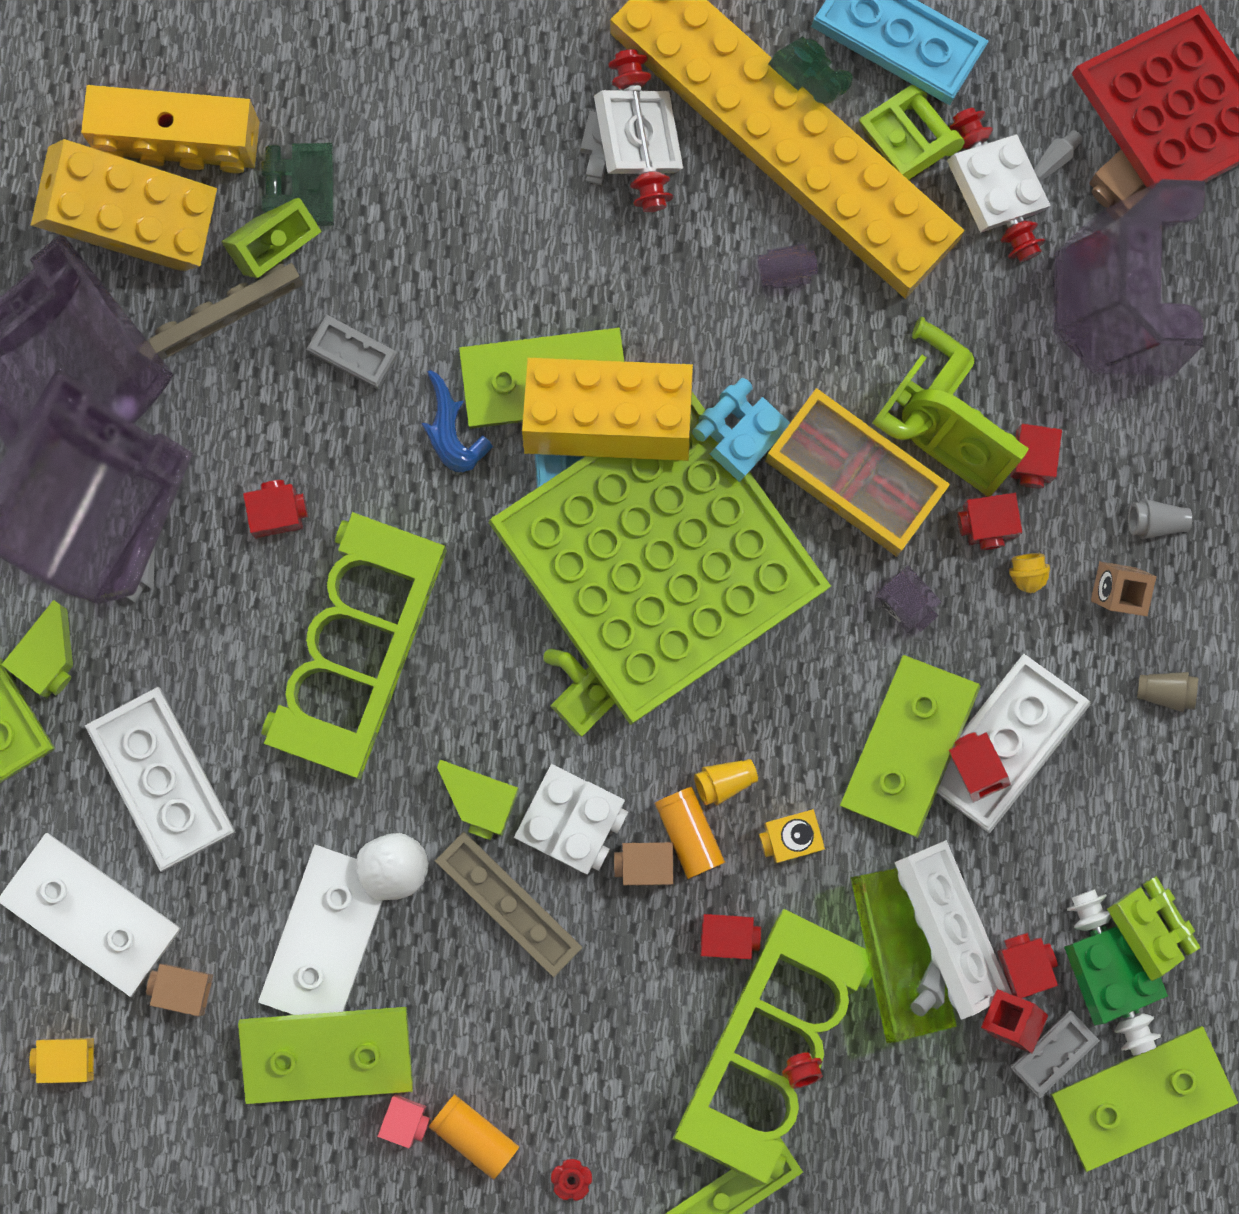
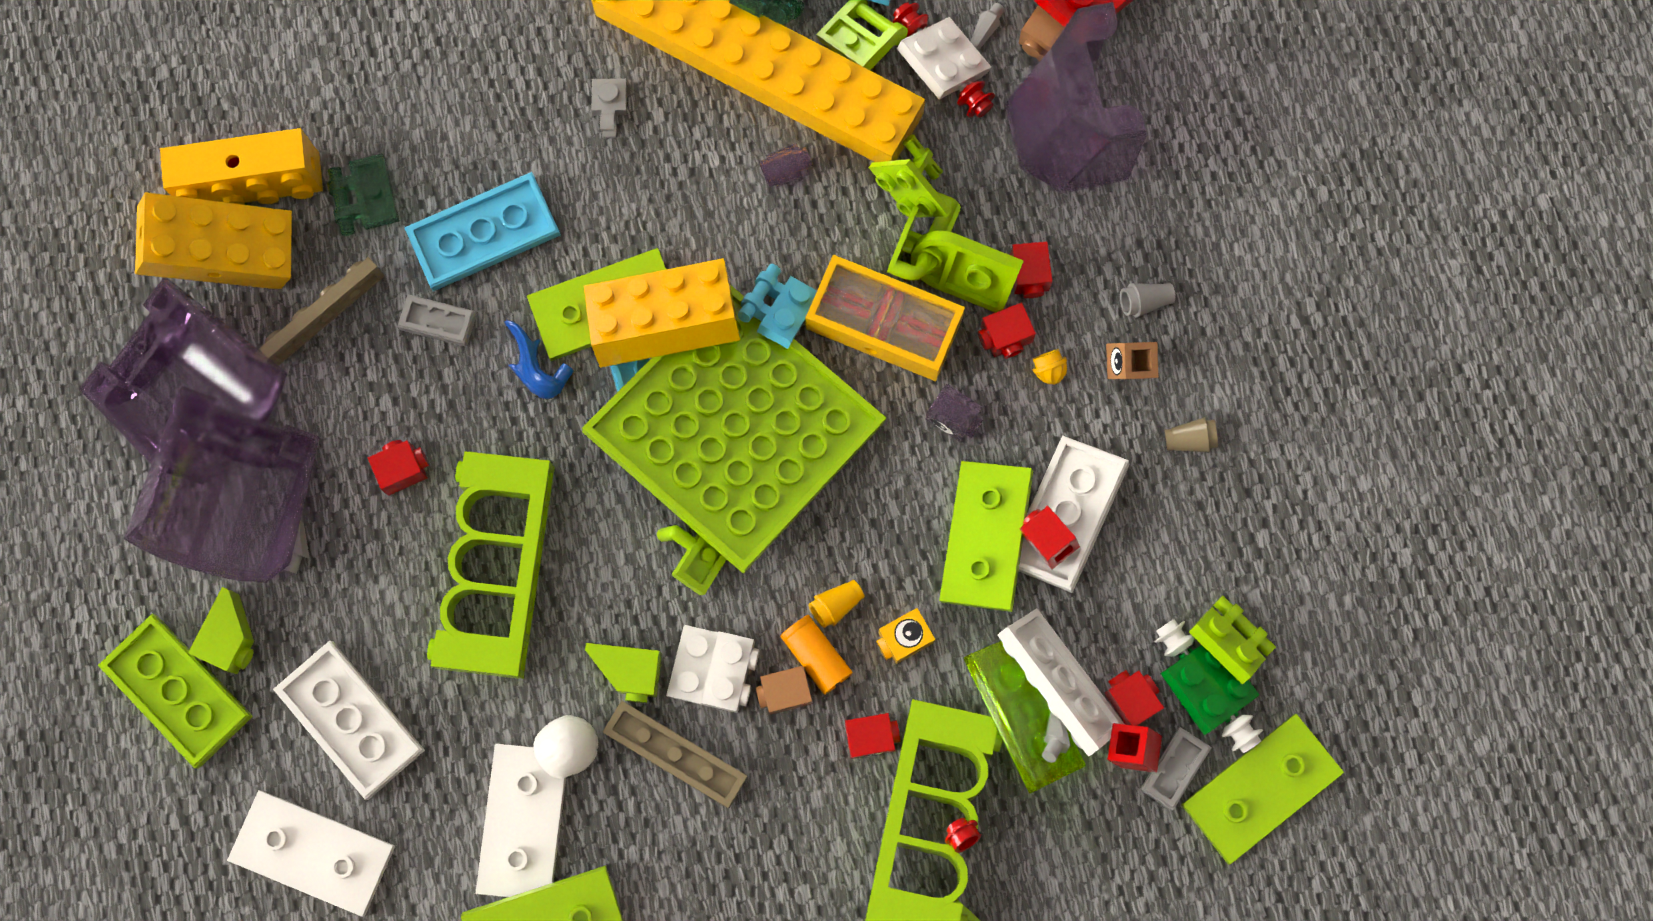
camera: 10 degrees left, 5 degrees down
medium nougat brick [146,964,214,1016] -> none
lime slope [221,198,322,278] -> none
white plate [594,49,683,212] -> none
none -> medium azure plate [404,172,561,291]
none -> lime plate [868,134,952,217]

